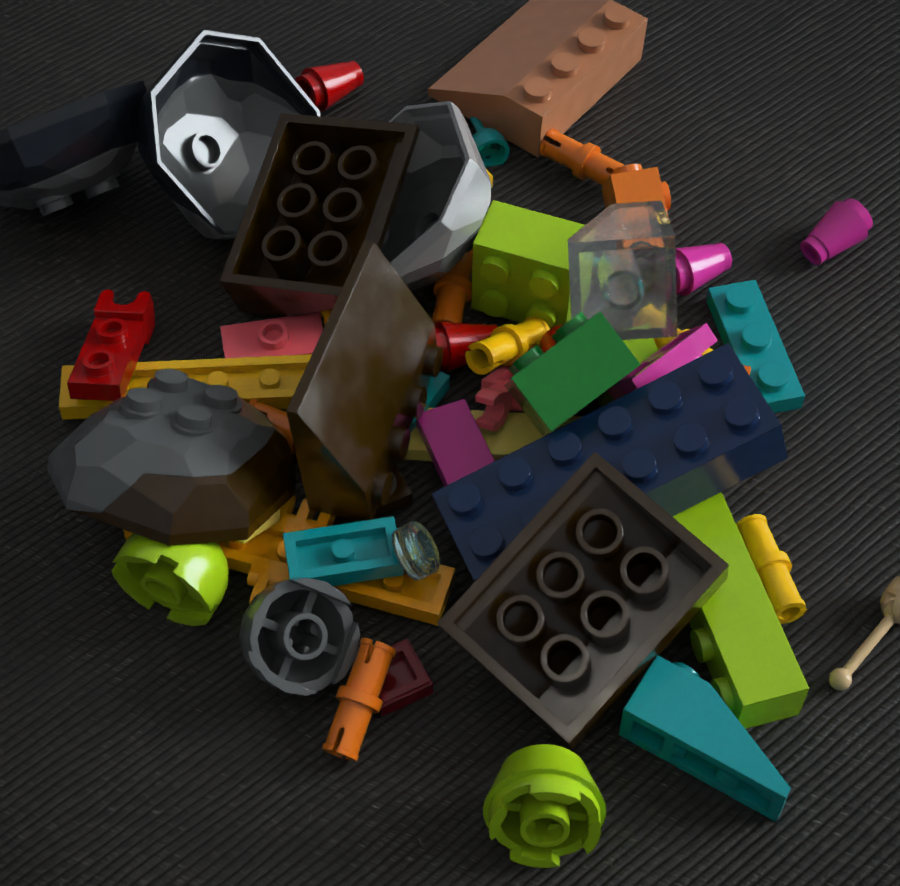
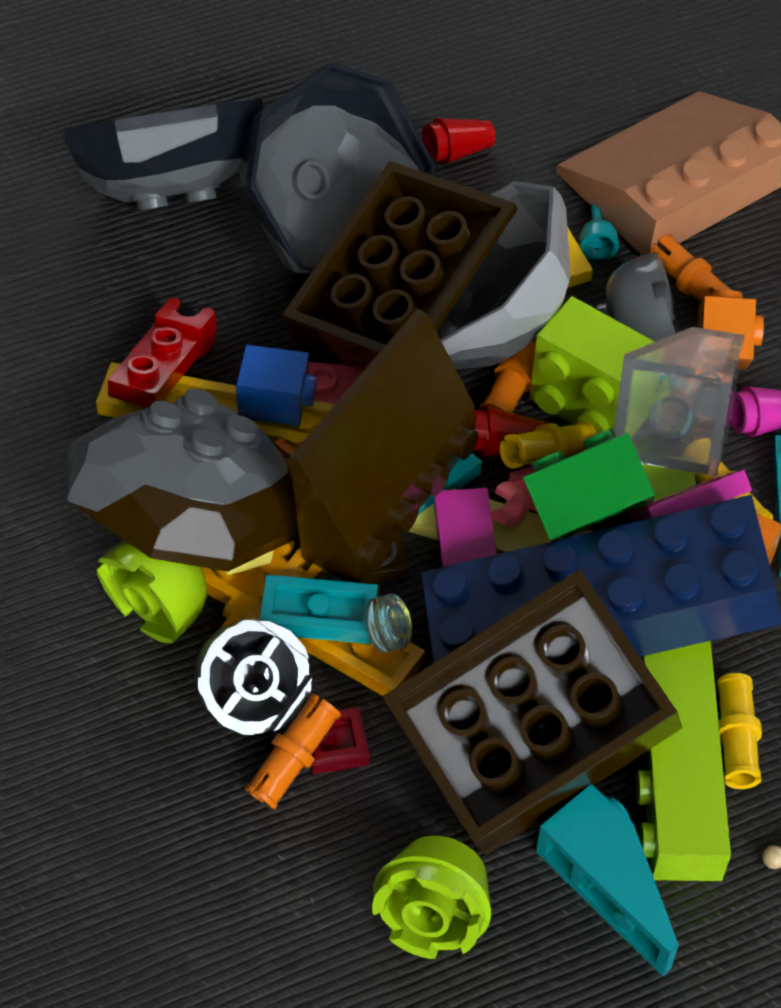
camera: 15 degrees right, 0 degrees up
none -> blue brick [236,345,318,426]
none -> dark grey cylinder [597,252,683,354]

